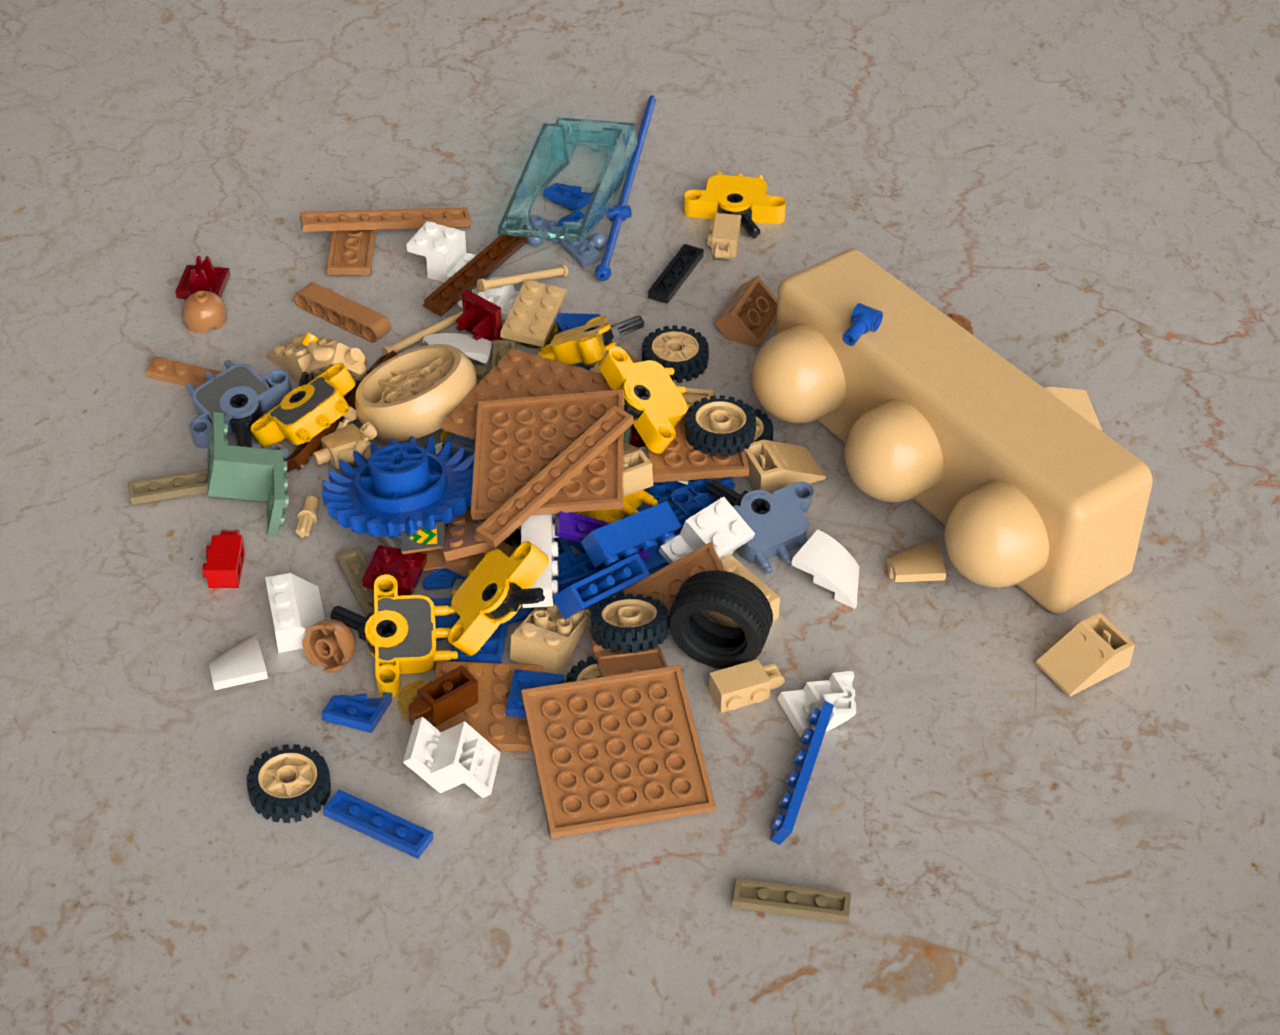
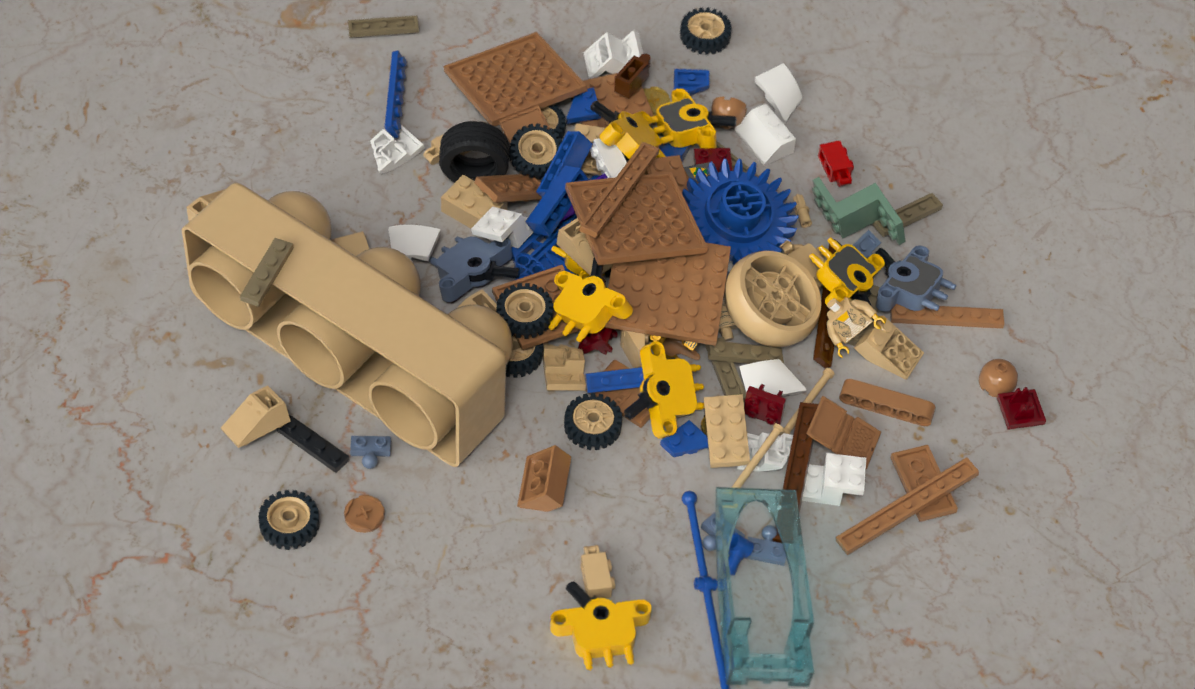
camera: 160 degrees right, 10 degrees up
blue plate [323,790,433,859] -> none
blue wing [543,183,600,211] -> none
black plate [648,244,704,304] -> none
blue pin [842,303,883,346] -> none
none -> dark tan plate [240,238,293,307]
none -> wheel [258,490,320,550]
none -> medium nougat piece [807,396,881,470]

